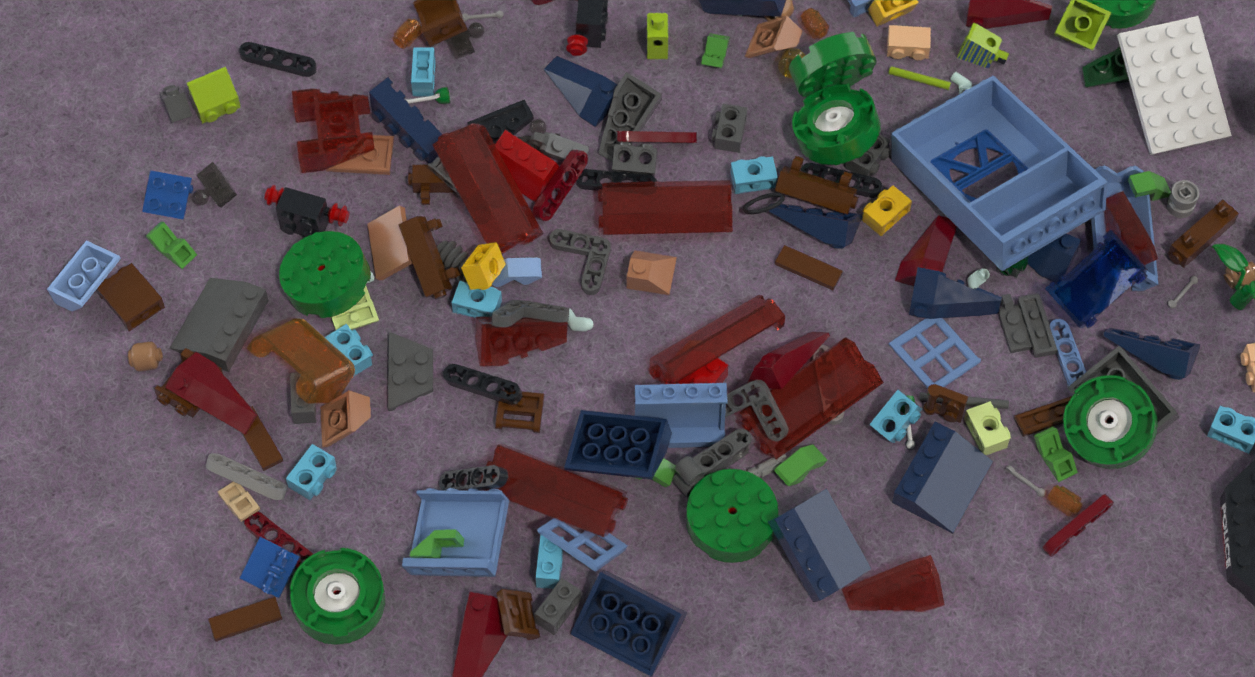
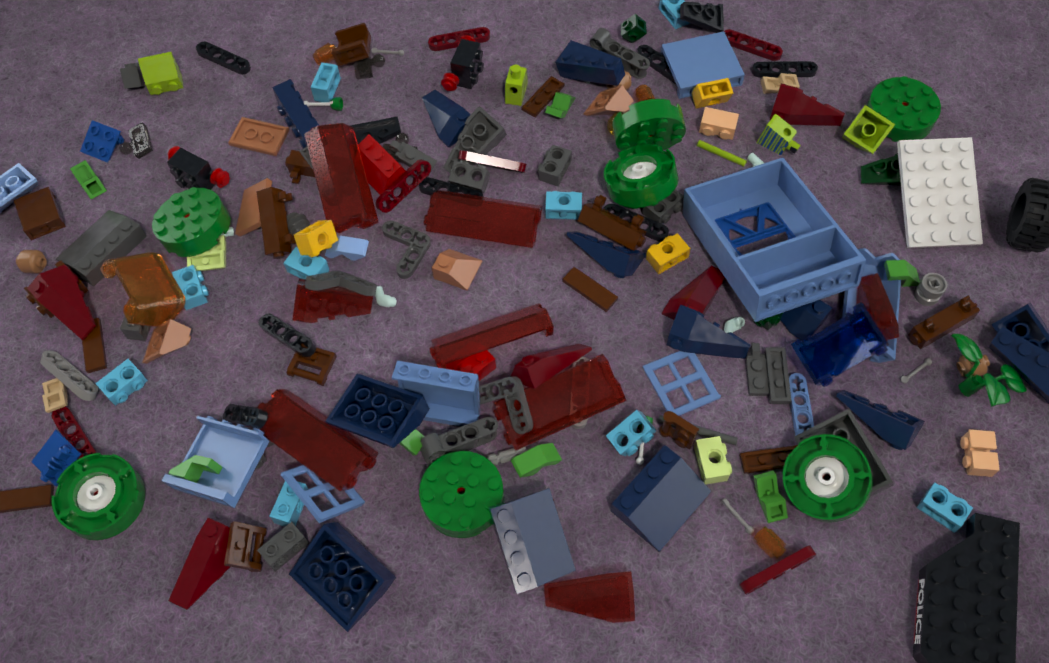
camera: 15 degrees right, 0 degrees up
clear red wedge [292,88,375,173] -> none
dark grey wing [388,333,433,411] -> none
black piece [743,192,785,215] -> none
none -> reddish brown tile [522,76,565,118]

